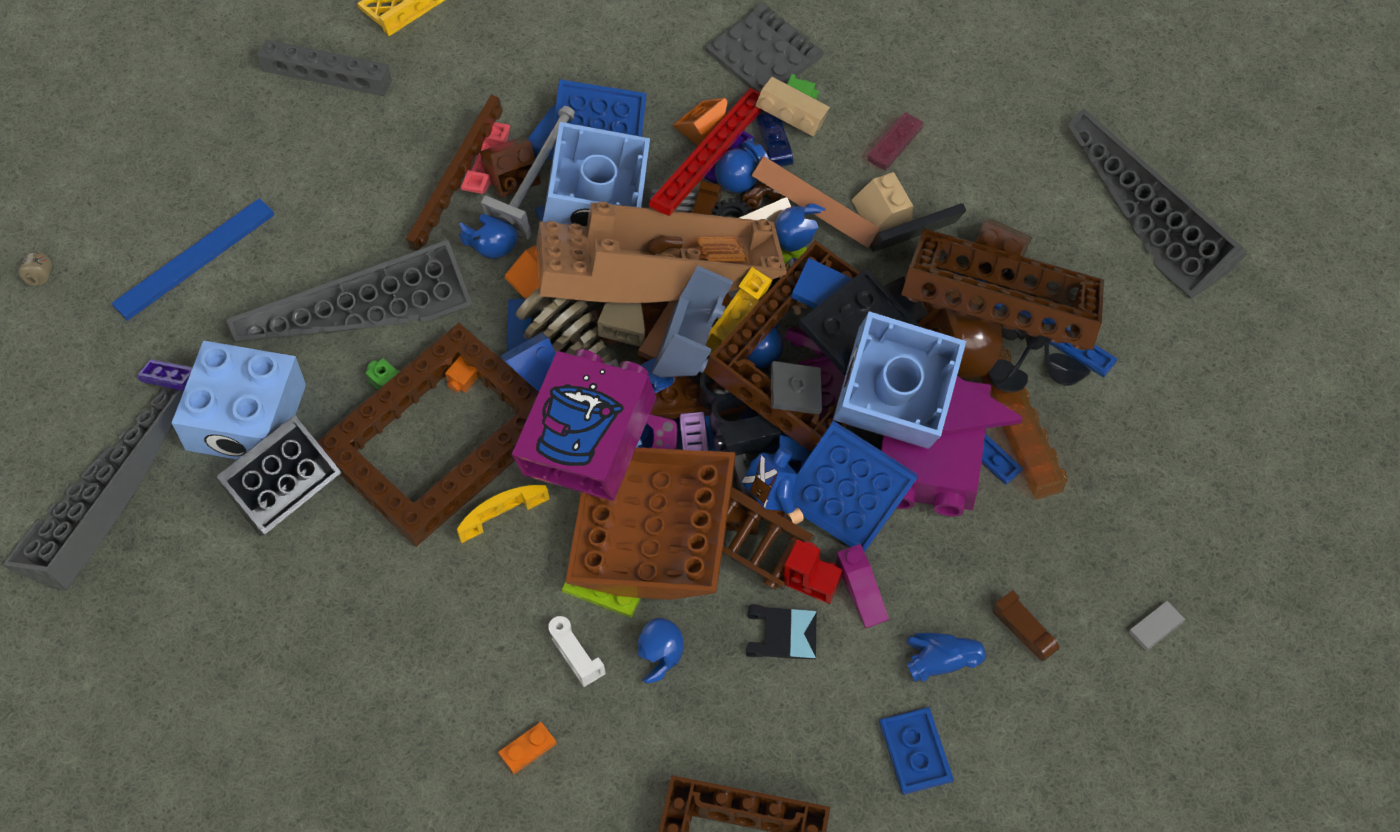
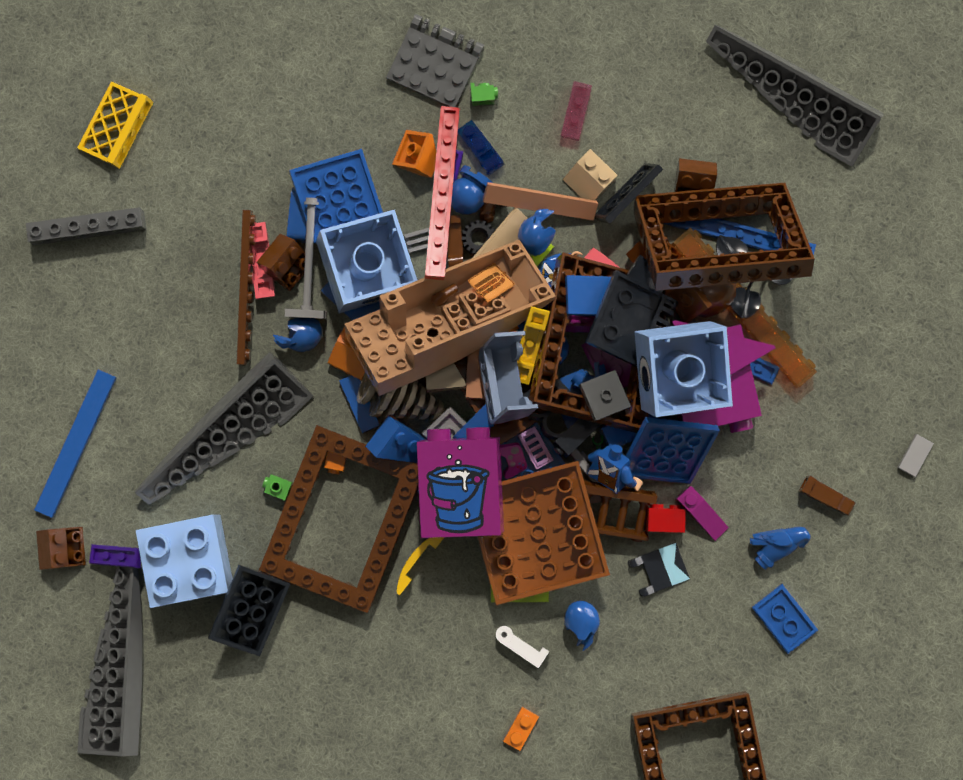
camera: 25 degrees left, 25 degrees up
tan brick [756,77,830,137] -> none
none -> reddish brown slope [36,527,86,570]

